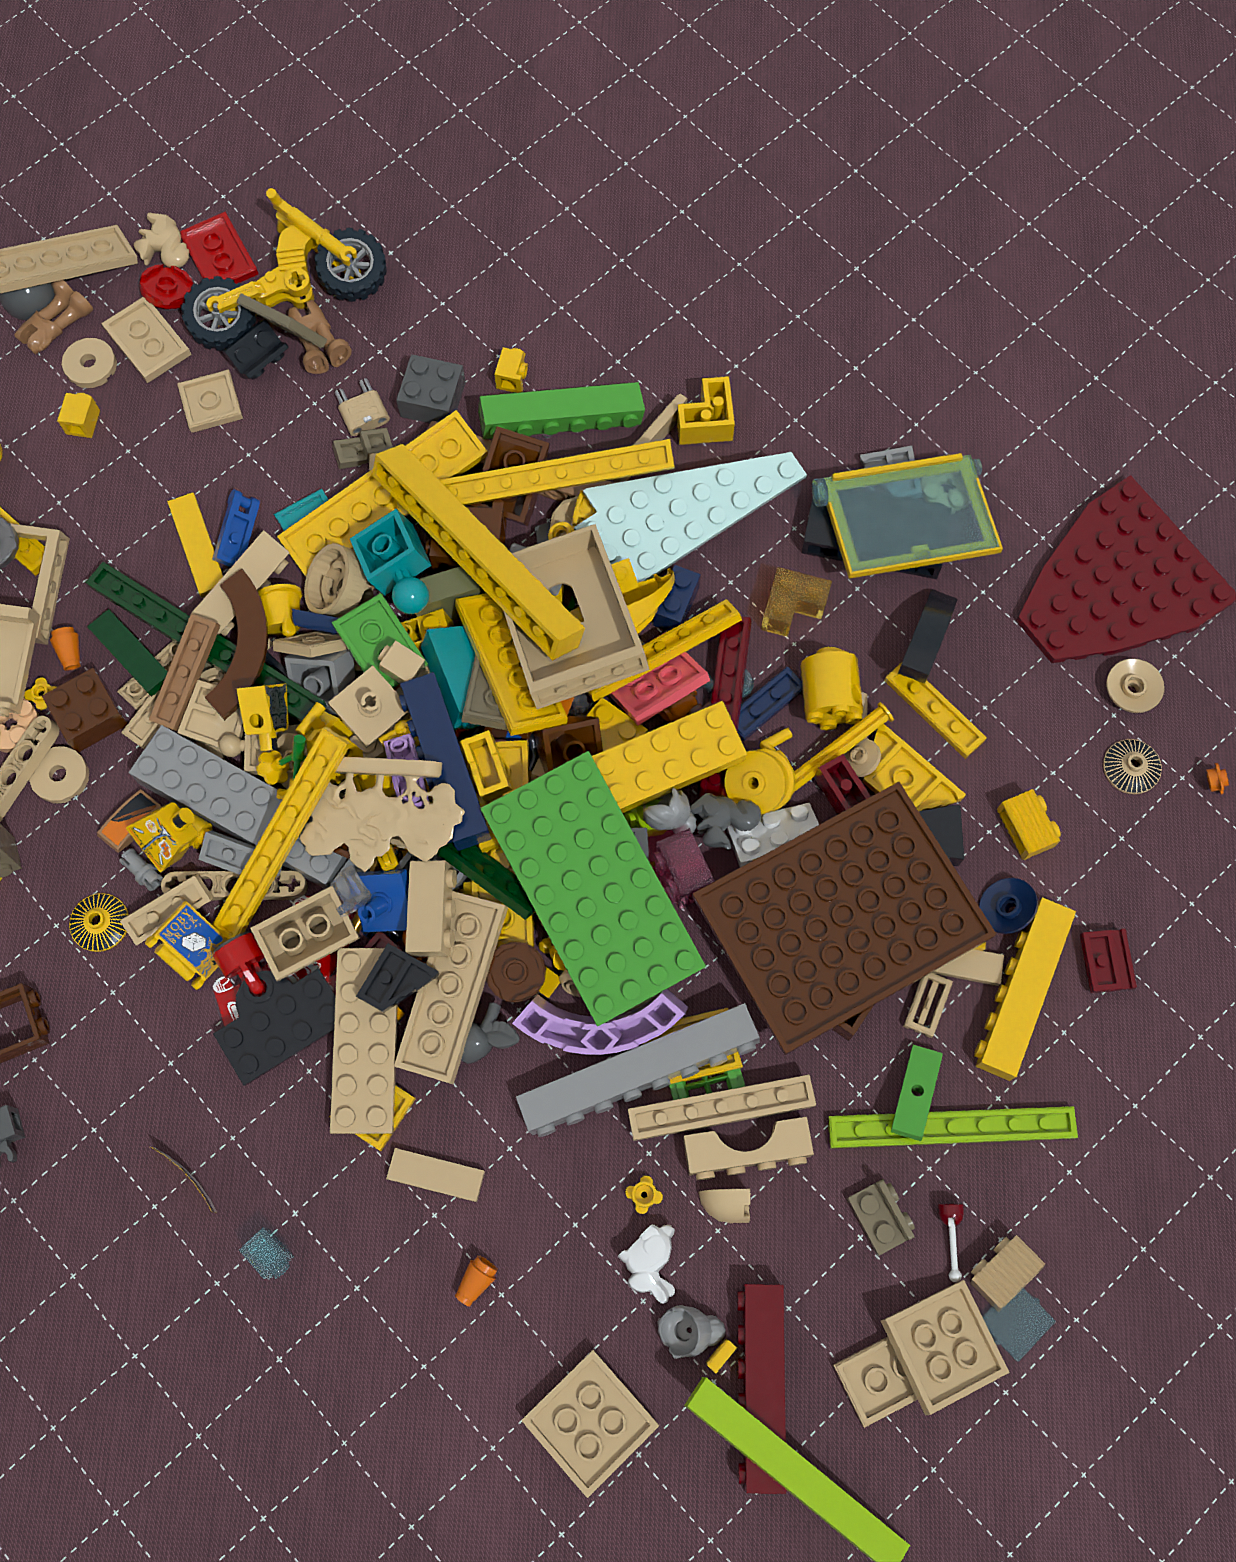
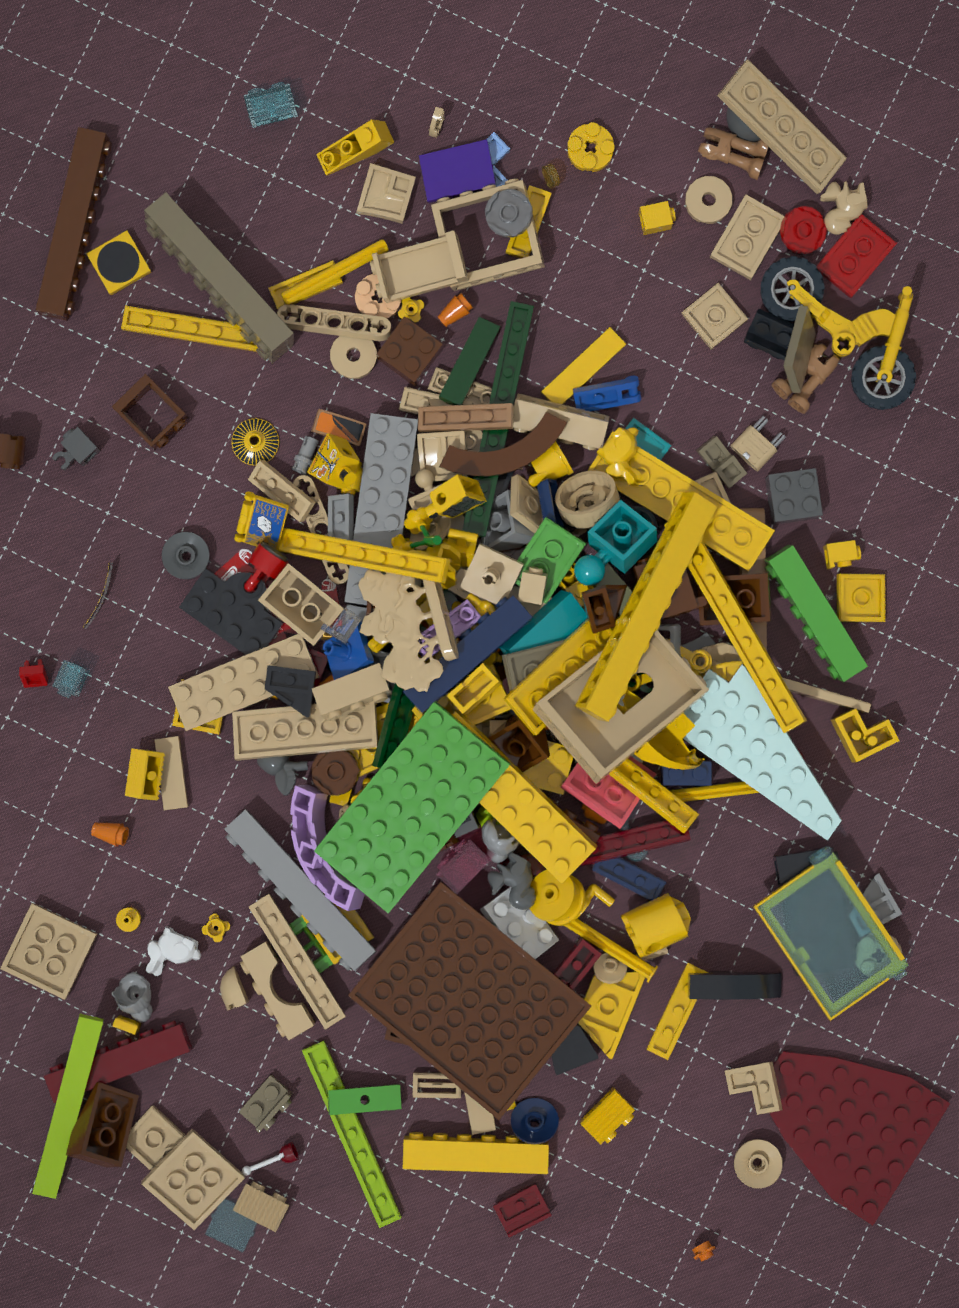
camera: 70 degrees right, 15 degrees up
clear yellow brick [761,567,832,637] -> none
dish [1103,739,1162,794] -> none
none -> red tile [19,659,48,688]
none -> reddish brown slope [66,1082,139,1168]
none -> yellow tile [116,907,141,932]
none -> yellow brick [125,748,165,800]
none -> dark grey dish [162,532,210,579]
none -> reddish brown slope [581,585,627,634]
none -> yellow animal [597,427,641,485]
none -> yellow axle [669,782,759,802]
none -> tan plate [725,1062,783,1115]
none -> yellow tile [837,574,885,622]

